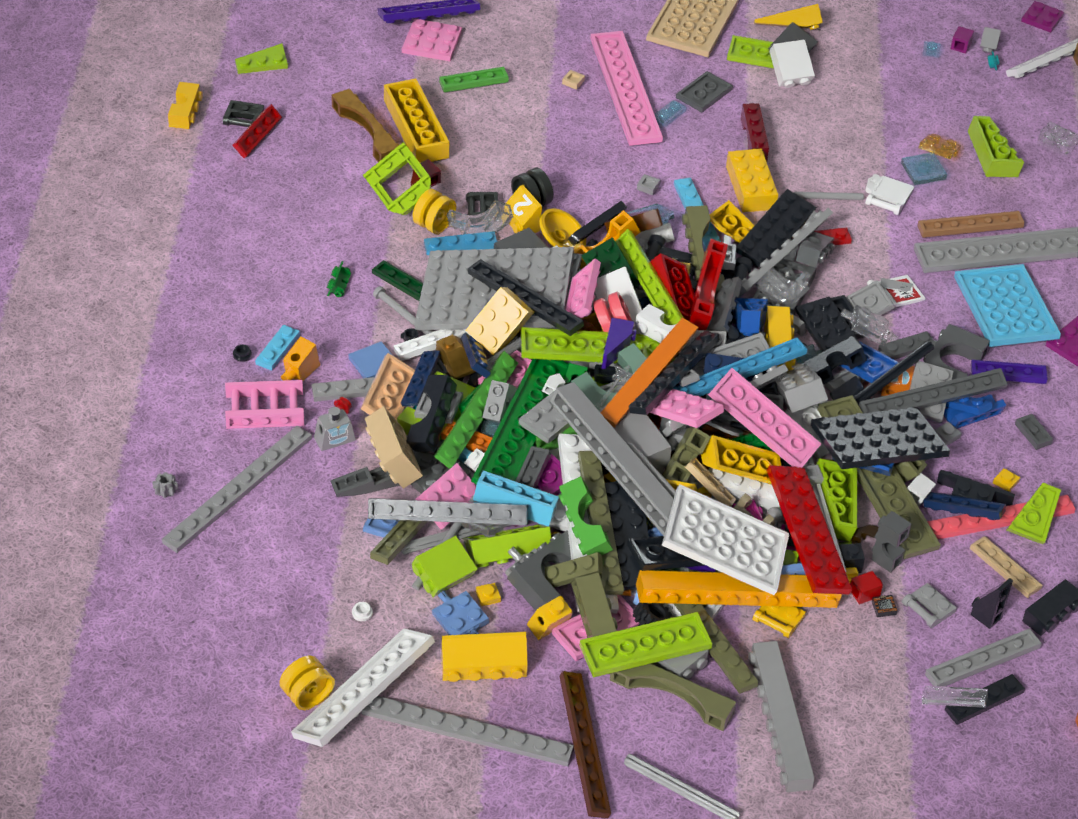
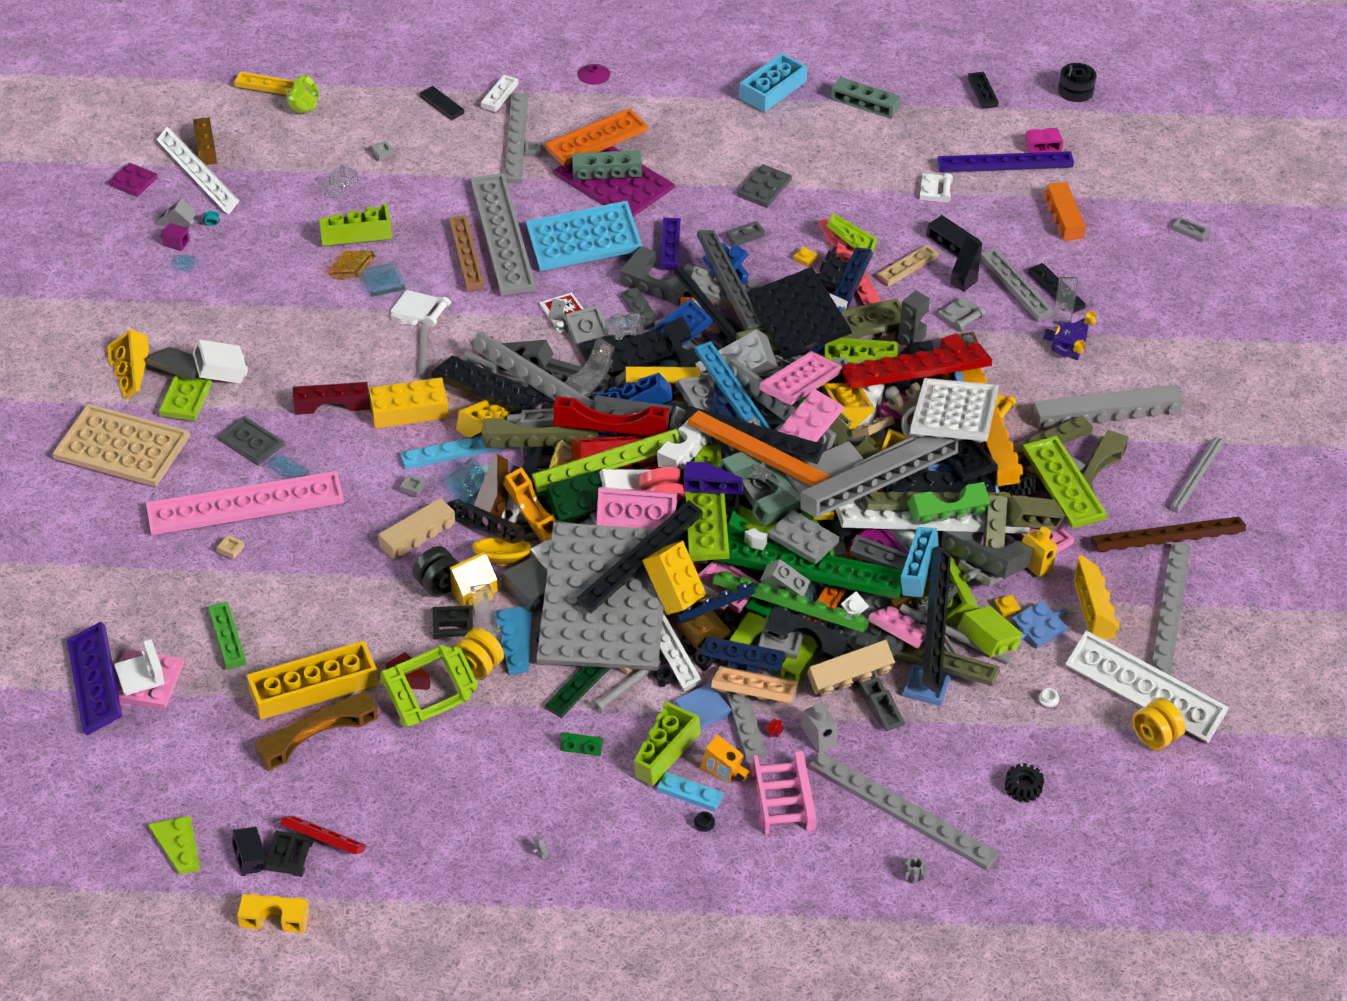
camera: 90 degrees left, 0 degrees up
none -> white bracket [114,639,165,695]
none -> black hinge [232,827,267,876]
none -> tan brick [378,498,455,560]
none -> light grey piece [533,836,549,860]
none -> lime wedge [634,701,701,786]
none -> black tyre [1005,763,1044,803]
none -> torso [1043,311,1097,360]

